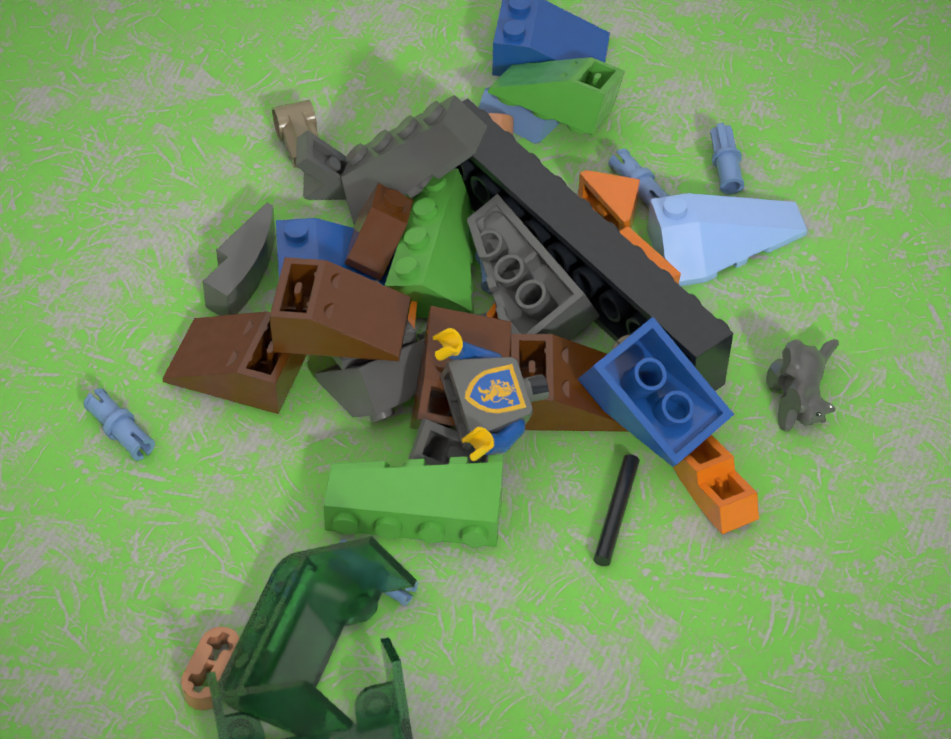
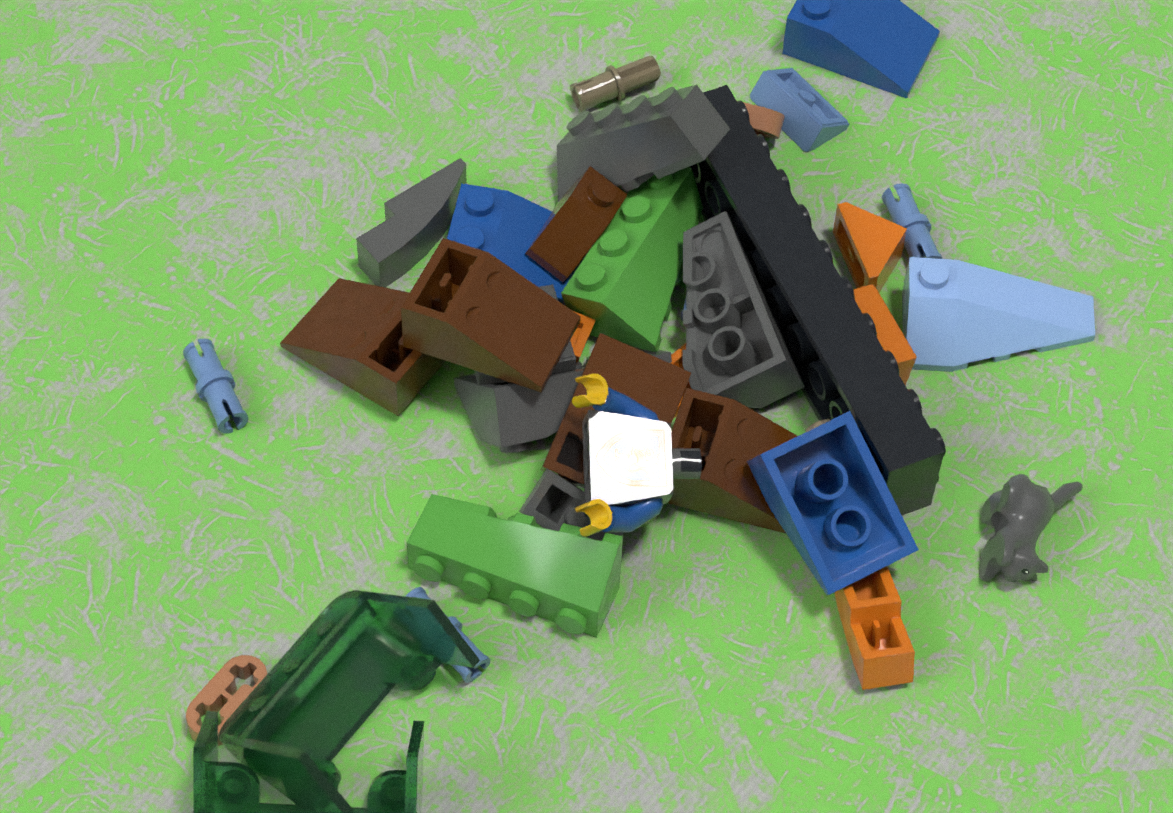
camera: 15 degrees right, 5 degrees up
dark tan piece [272,100,319,169] -> none
dark grey slope [296,130,348,200] -> none
bright green slope [488,57,625,135] -> none
black bar [593,454,640,566] -> none
medium blue axle [710,123,745,194] -> none
none -> dark tan axle [570,56,661,112]

